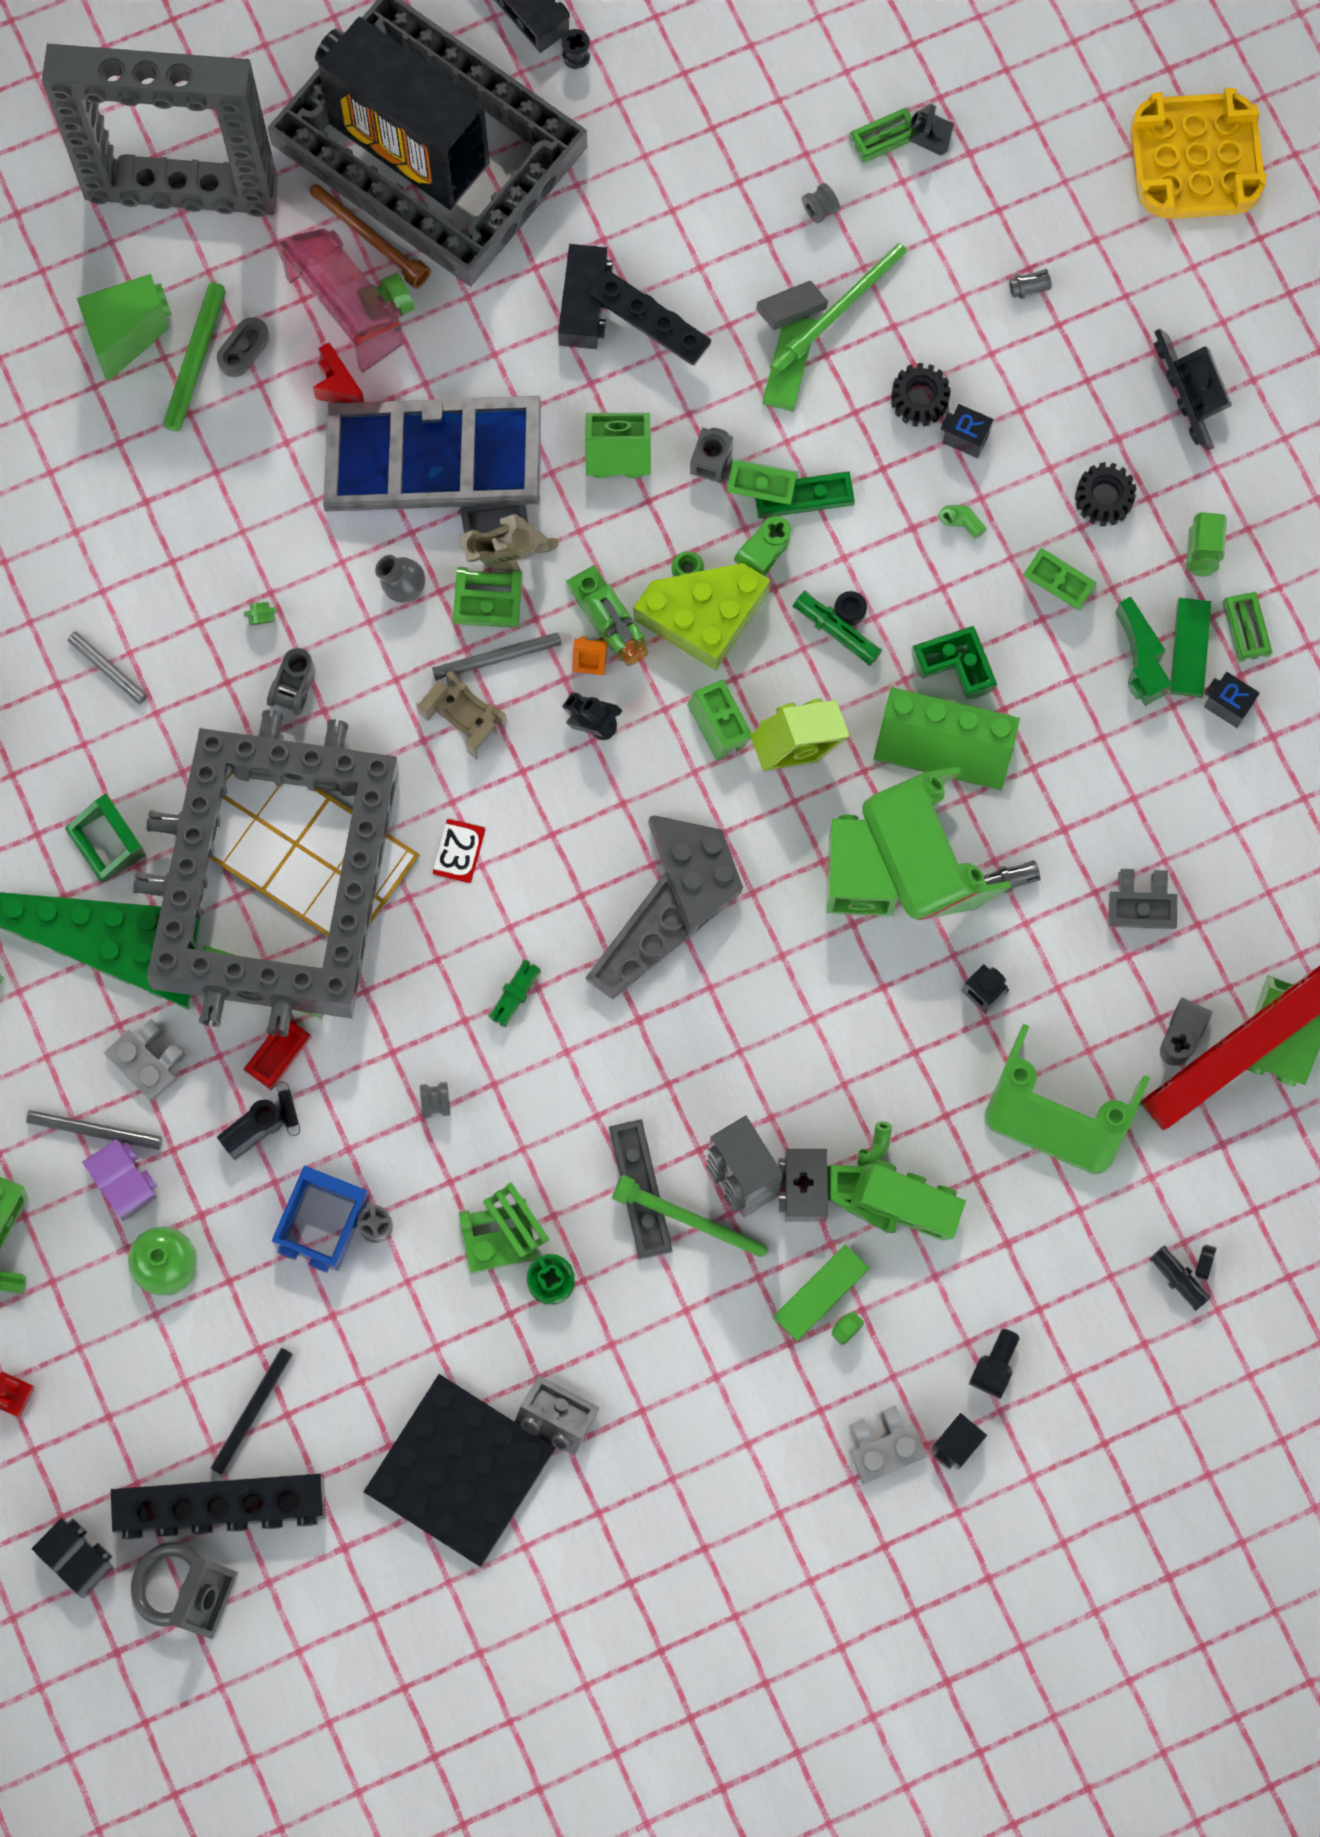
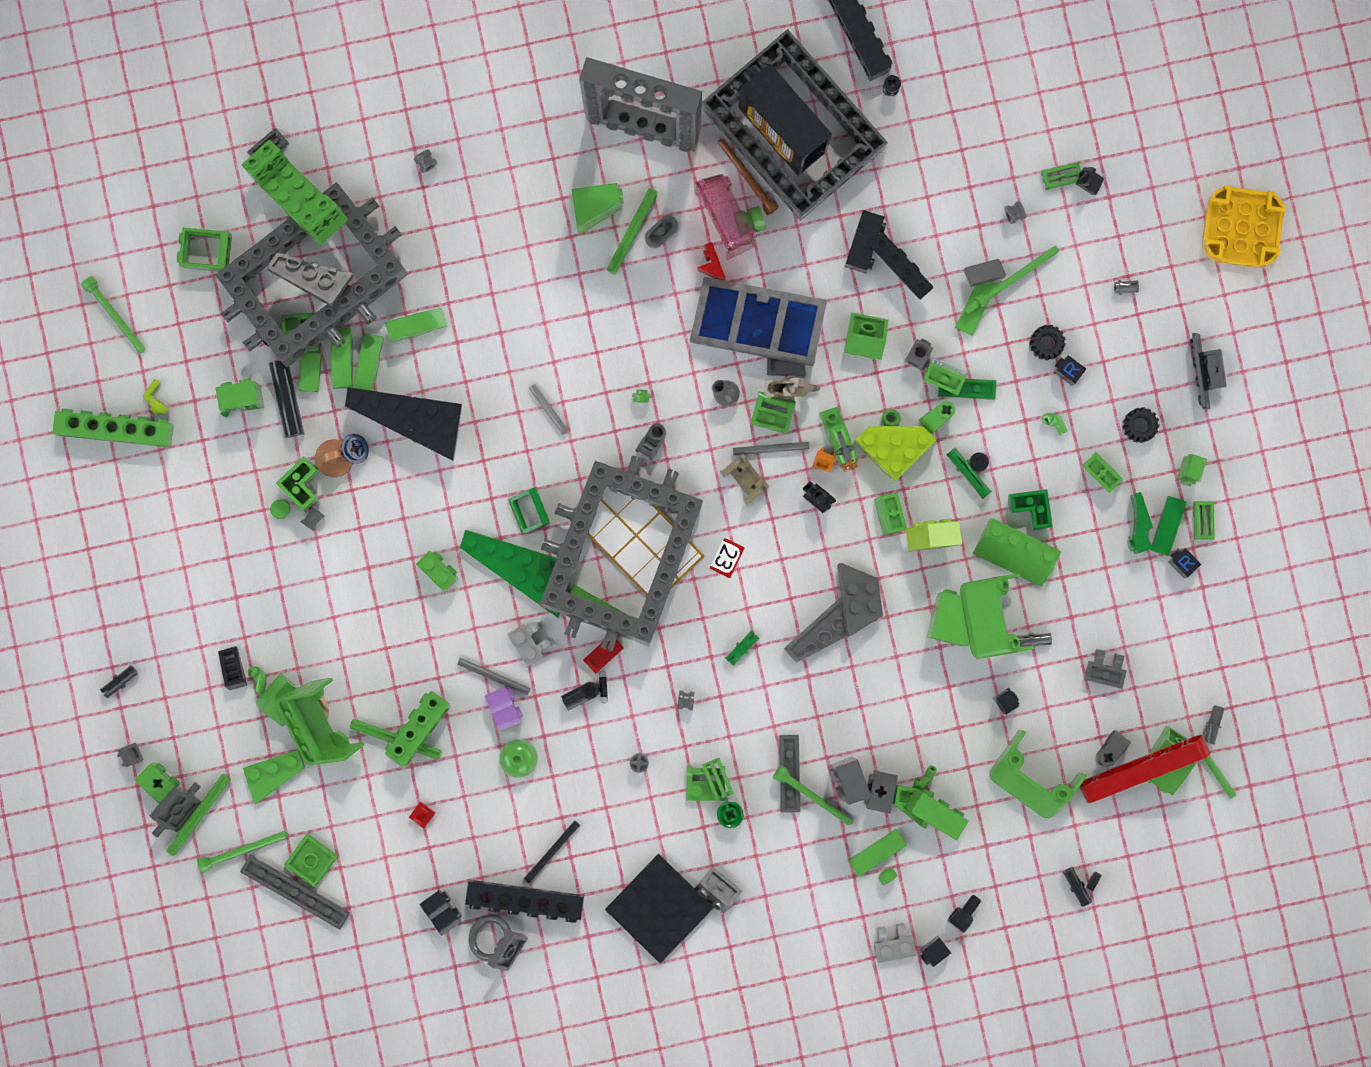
camera: 10 degrees right, 10 degrees up
blue window [272,1165,370,1273] -> none

